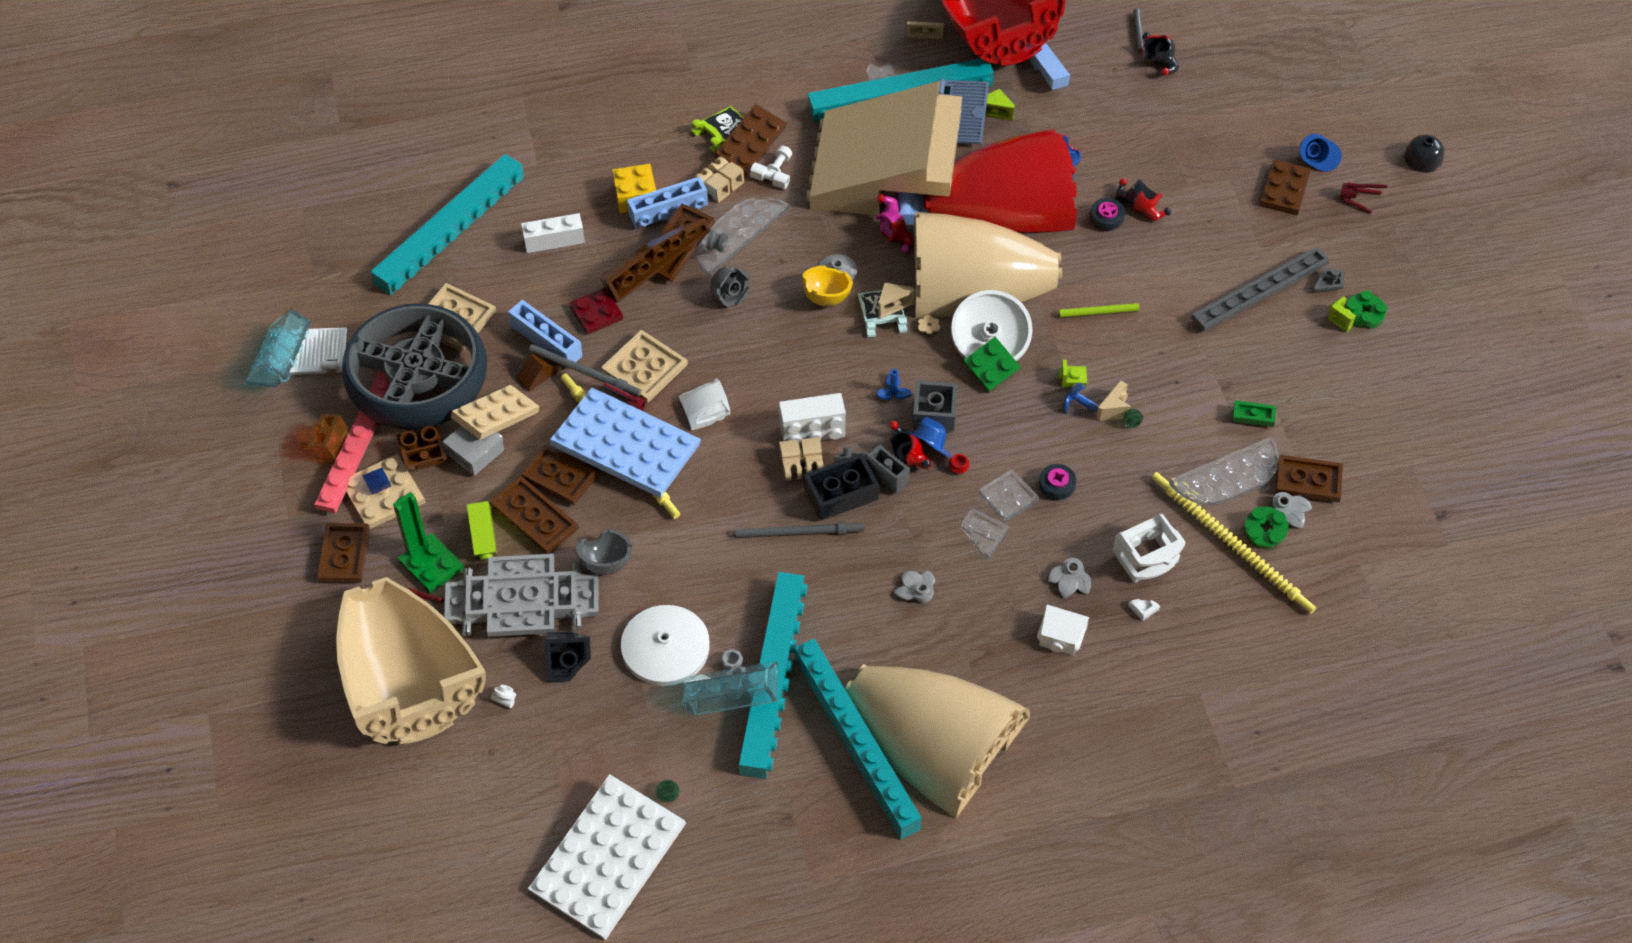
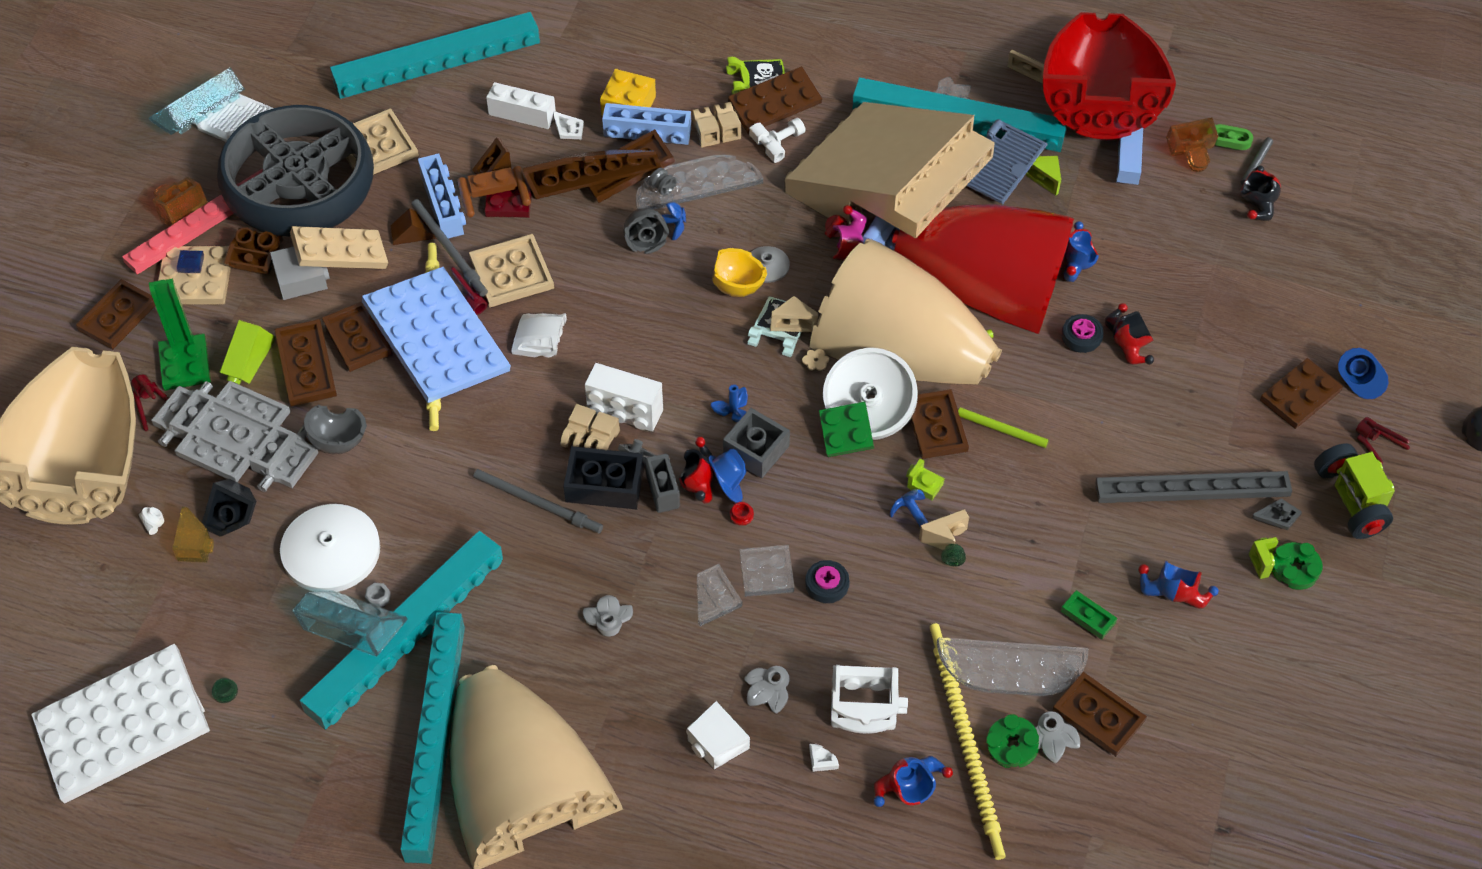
camera: 30 degrees right, 0 degrees up
none -> clear yellow slope [173,507,214,562]
none -> dark orange plate [457,166,531,218]
none -> reddish brown slope [472,137,512,174]
none -> white piece [554,112,584,140]
none -> blue plant [662,202,686,240]
none -> red plate [825,215,847,238]
none -> blue piece [874,756,953,807]
none -> reddish brown plate [910,389,969,459]
none -> blue piece [1138,561,1219,609]
none -> clear orange brick [1166,117,1218,172]
none -> bright green plate [1209,124,1253,150]
none -> brick [1314,443,1395,539]

